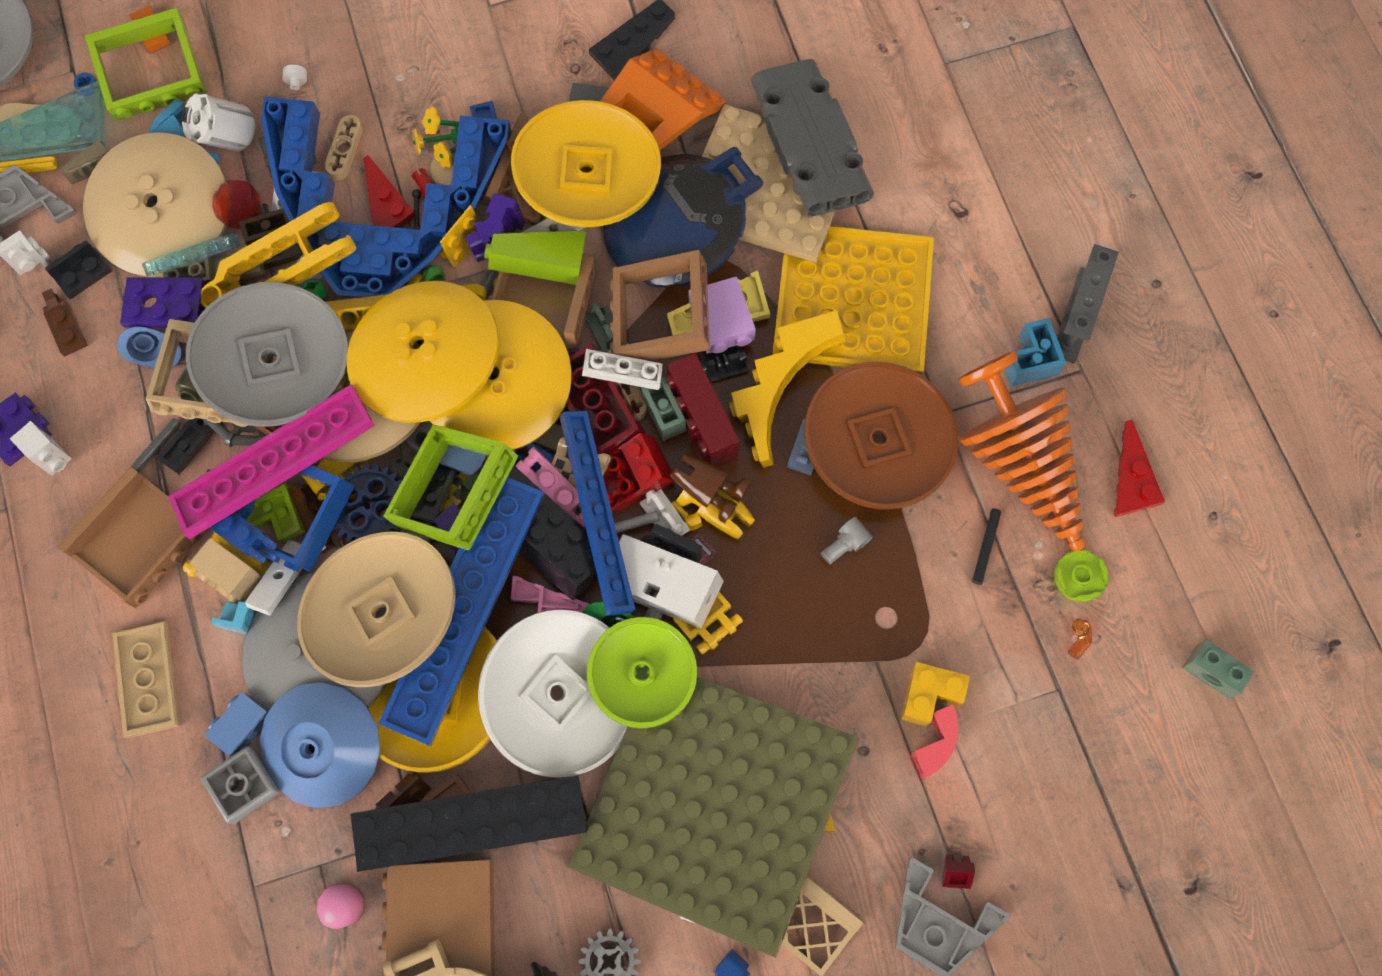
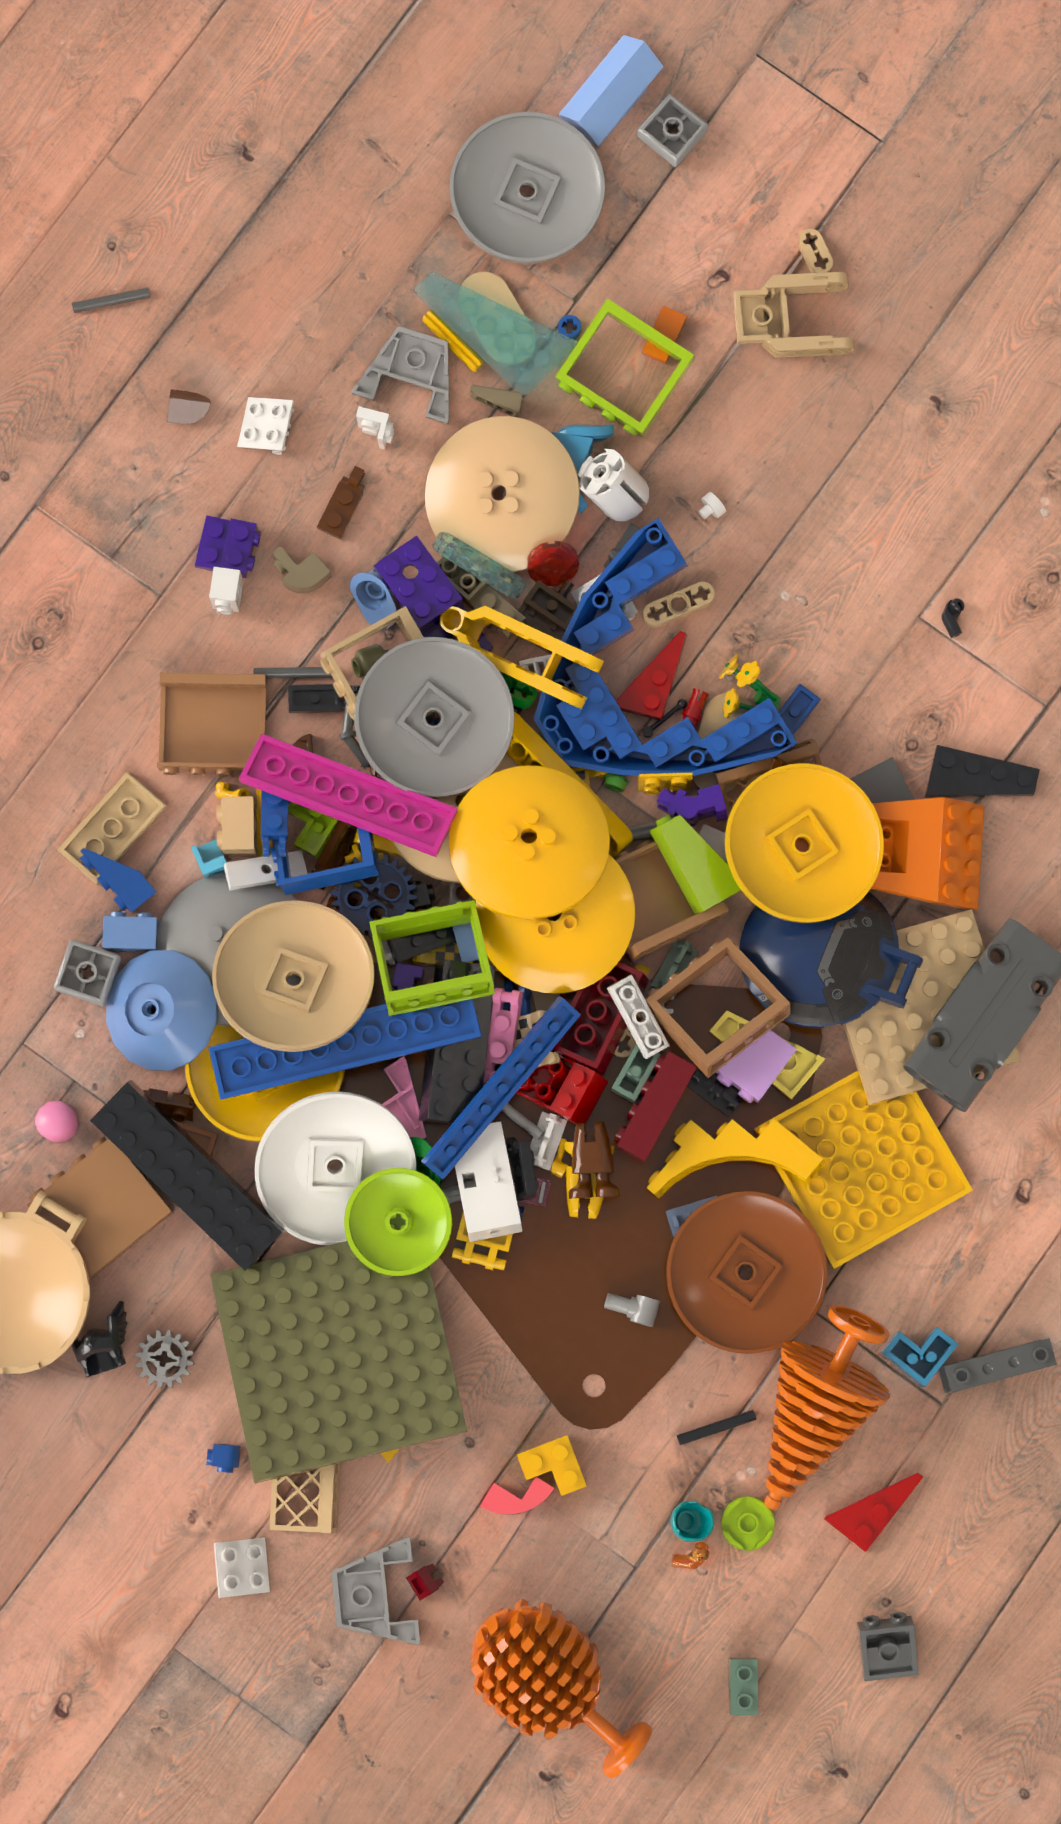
camera: 50 degrees right, 10 degrees up
black bracket [45,240,112,300] -> none
none -> blue slope [80,848,156,912]
none -> dark tan brick [273,546,332,594]
none -> orange plant [470,1599,653,1779]
none -> teal hair [670,1501,715,1542]
none -> dark grey plate [857,1612,919,1681]

